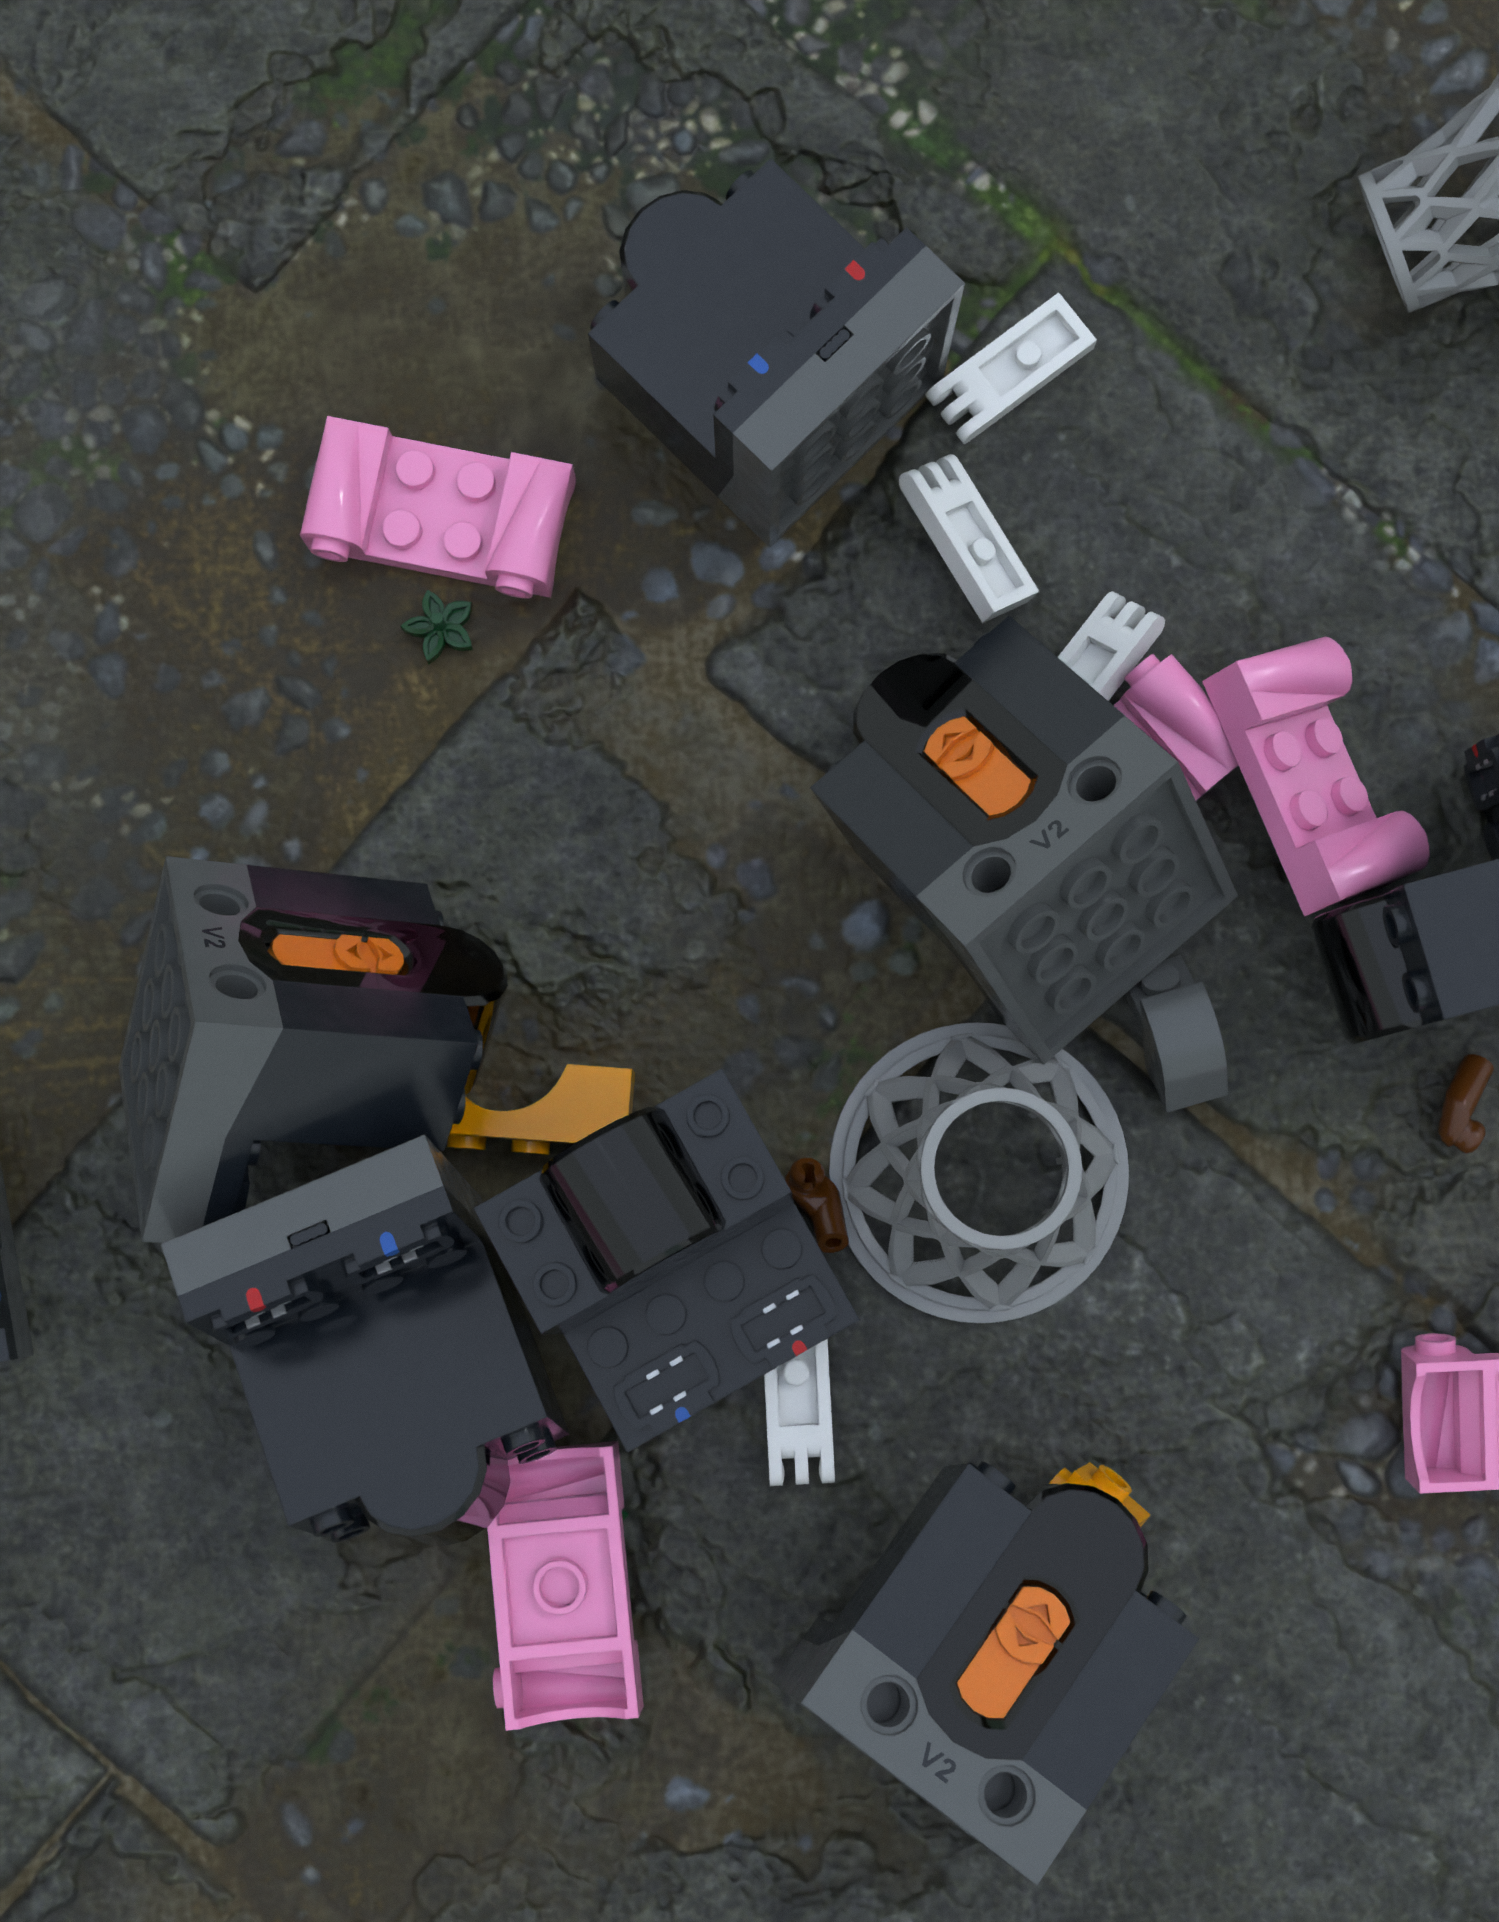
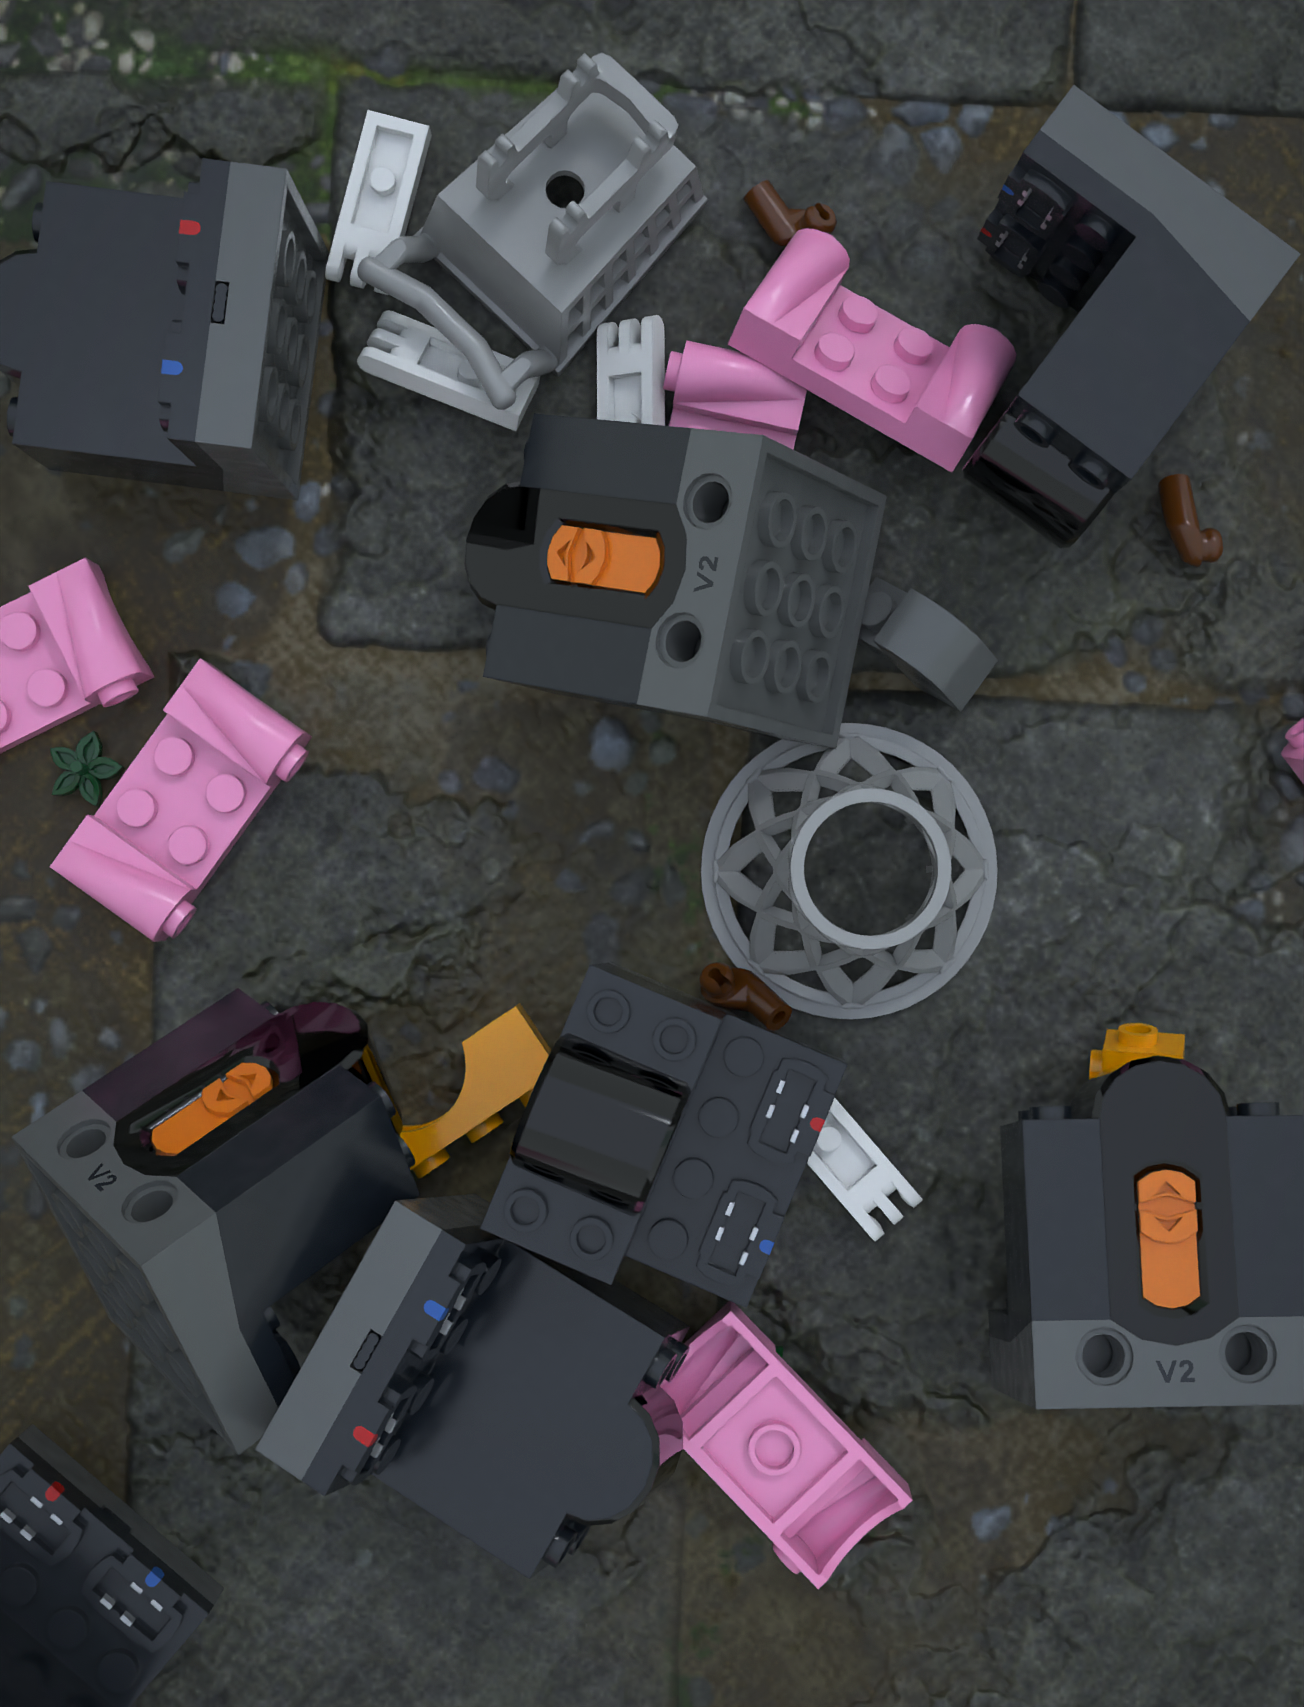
camera: 40 degrees left, 5 degrees up
none -> bright pink piece [50,658,312,942]
none -> light grey piece [357,53,708,410]
none -> reddish brown arm [743,180,837,246]

